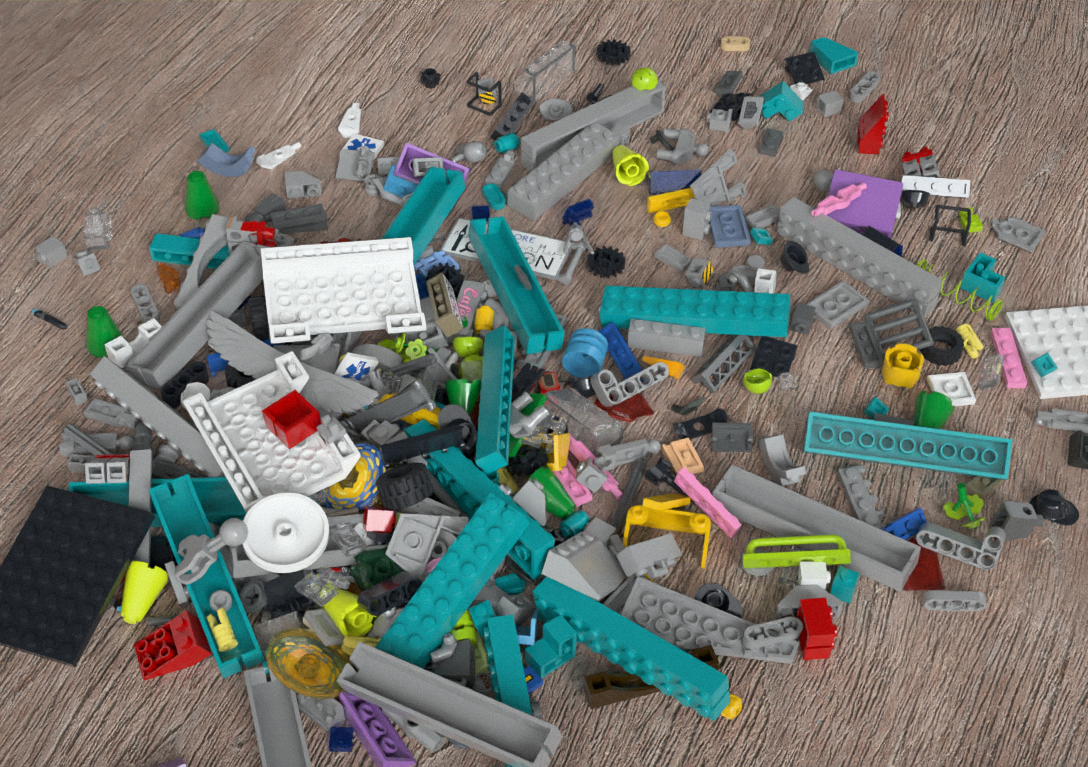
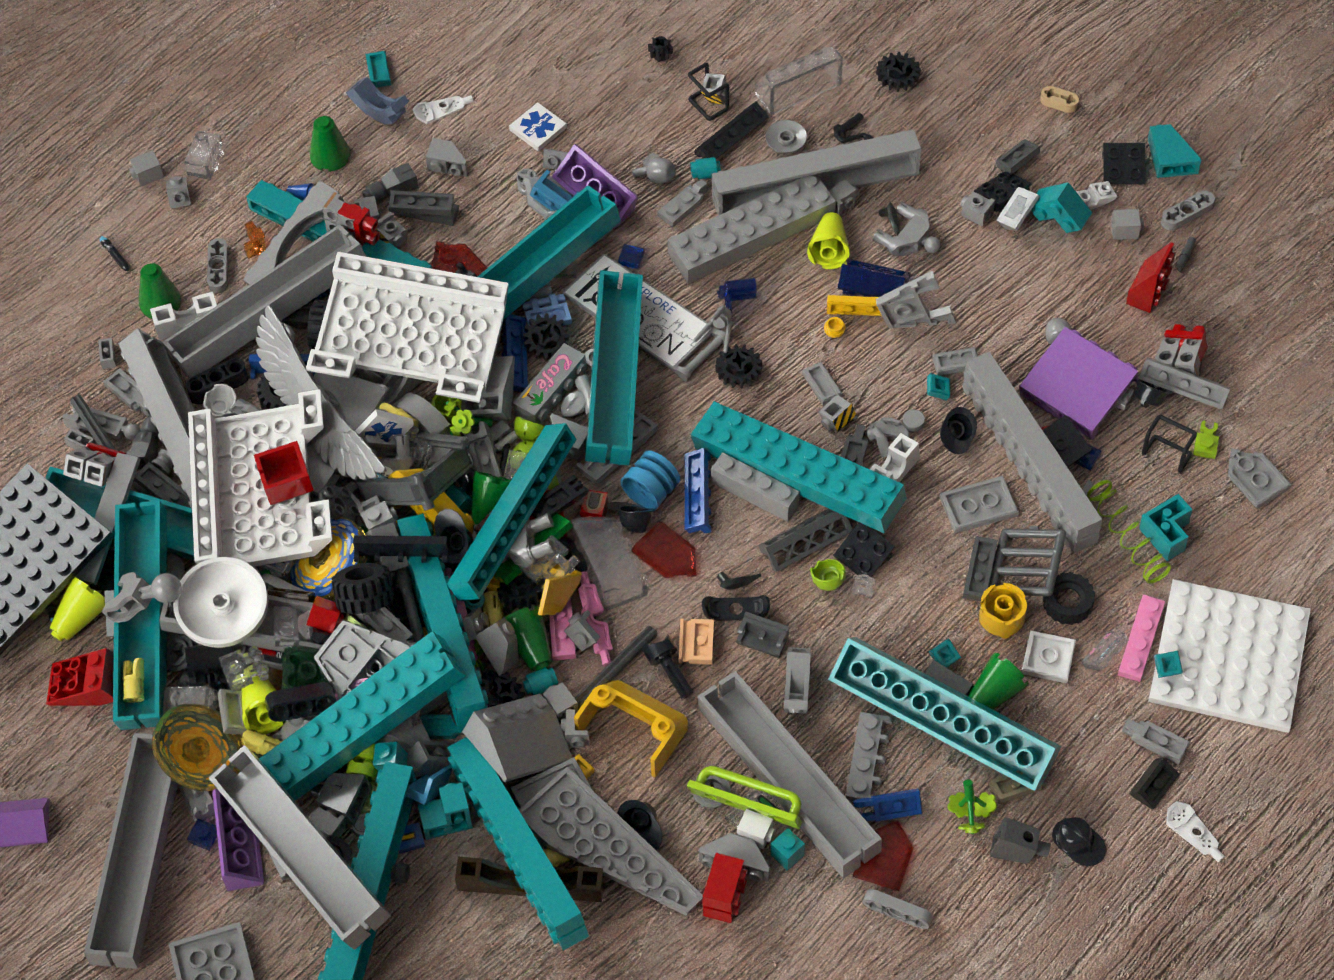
camera: 25 degrees right, 10 degrees up
dark grey piece [148,614,178,626] -> none
light grey tile [210,590,232,613] -> none
light grey piece [300,333,333,361] -> none
light grey tile [317,414,346,444] -> none
light grey hinge [335,146,375,181] -> none
white piece [338,103,361,138] -> none
light grey slope [413,157,443,178] -> none
dark tan brick [426,273,463,337] -> none
light grey arm [430,633,457,663] -> none
yellow brick [474,306,494,334] -> none
teal tile [482,183,506,210] -> none
dark grey piece [514,265,532,290] -> none
light grey beam [590,362,669,407] -> none
light grey plate [594,439,661,472] -> none
light grey piece [616,533,683,579] -> none
lime helmet [631,67,658,91] -> none
light orange slope [642,356,685,380] -> none
yellow tile [643,493,691,511] -> none
bright pink plate [674,468,741,538] -> none
light grey brick [683,198,712,240] -> none
sand blue plate [709,205,751,248] -> none
yellow piece [721,693,742,719] -> none
light grey beam [742,617,803,649] -> none
dark grey plate [759,128,784,157] -> none
dark grey brick [791,303,816,335] -> none
bright pink piece [811,182,867,217] -> none
light grey beam [916,522,1006,570] -> none
light yellow hinge [956,324,984,359] -> none

